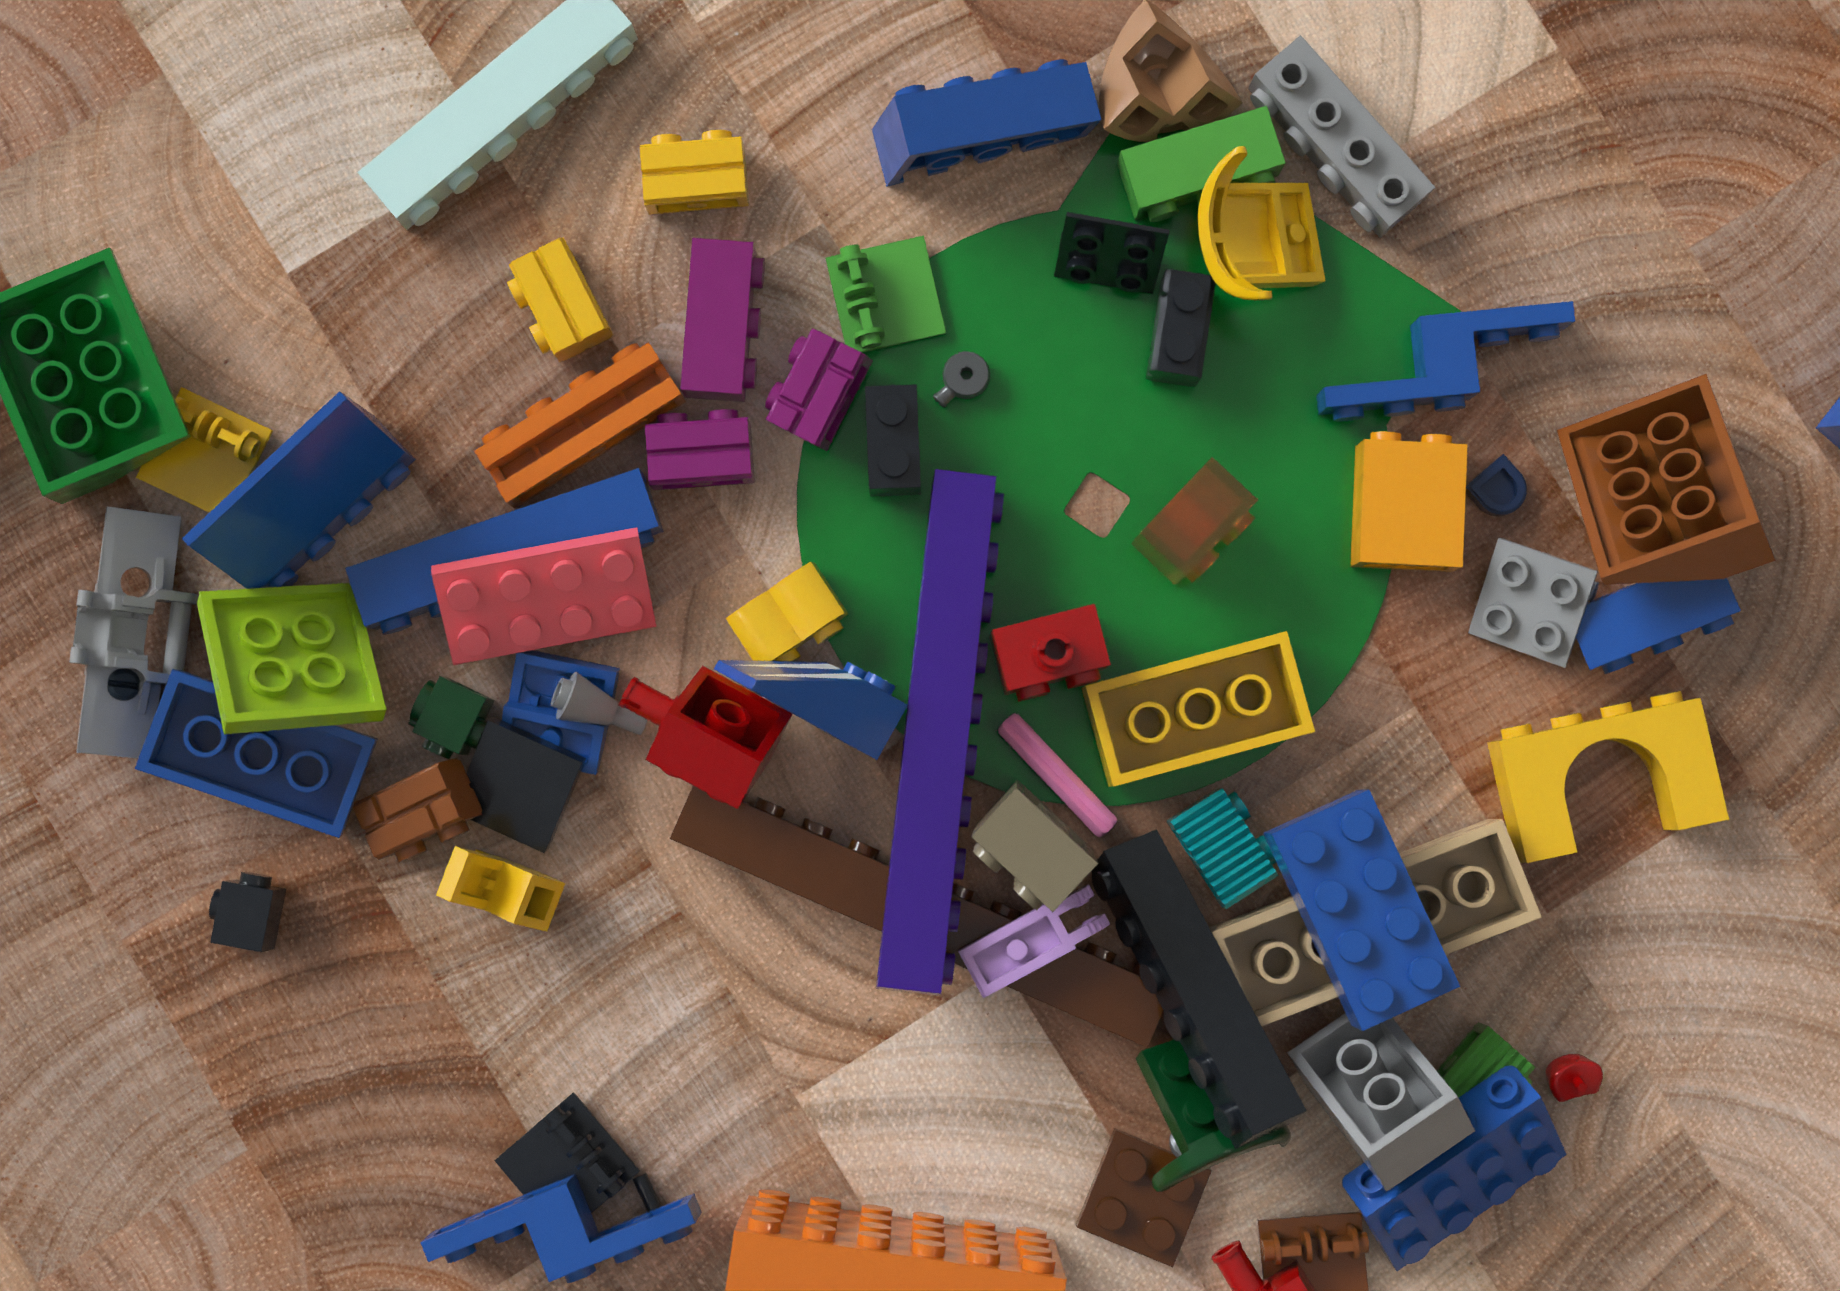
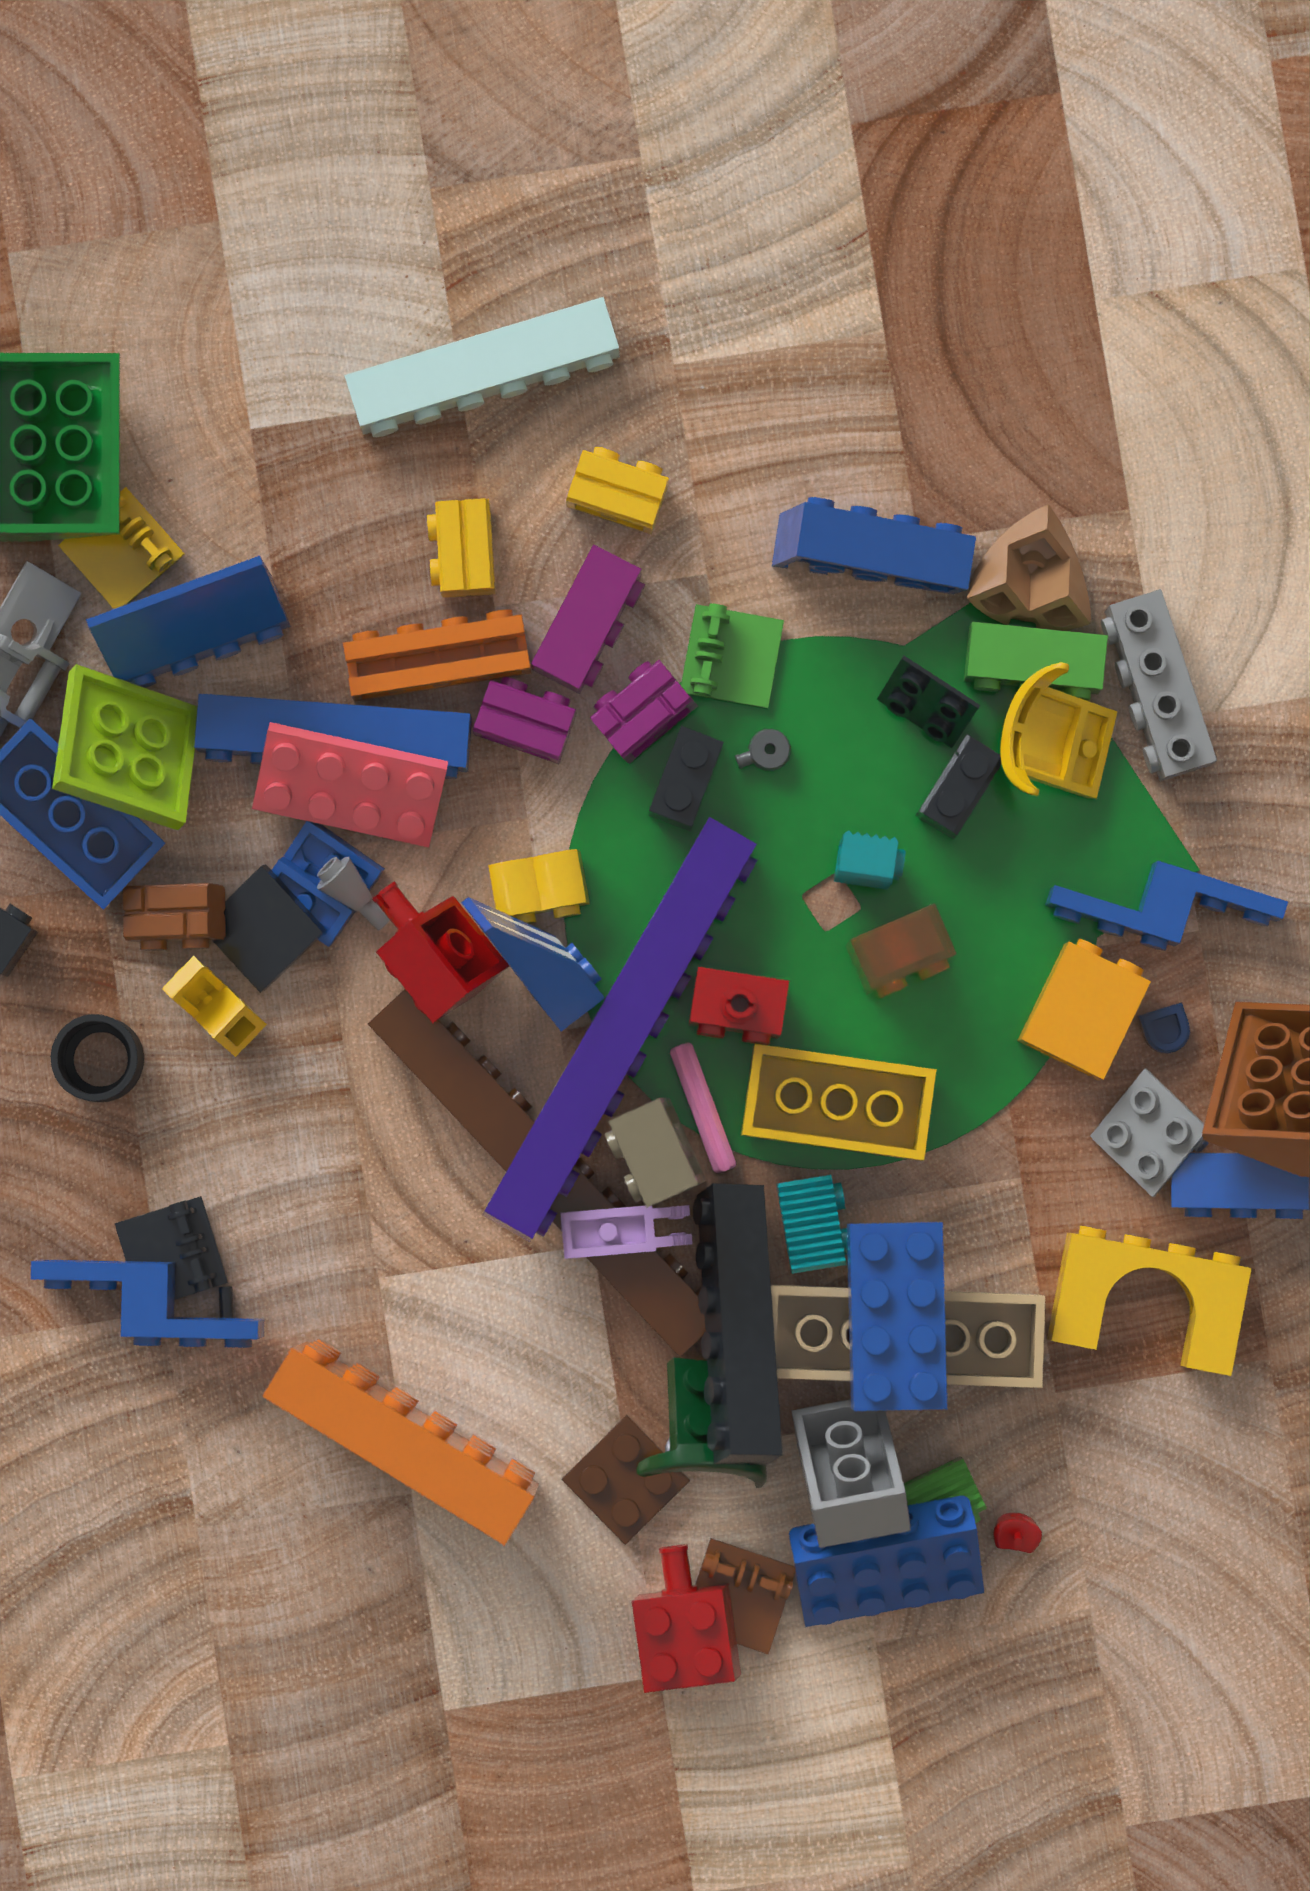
camera: 20 degrees right, 0 degrees up
dark green brick [408,676,495,760] -> none
none -> black piece [51,1014,144,1102]
none -> teal brick [834,831,906,889]

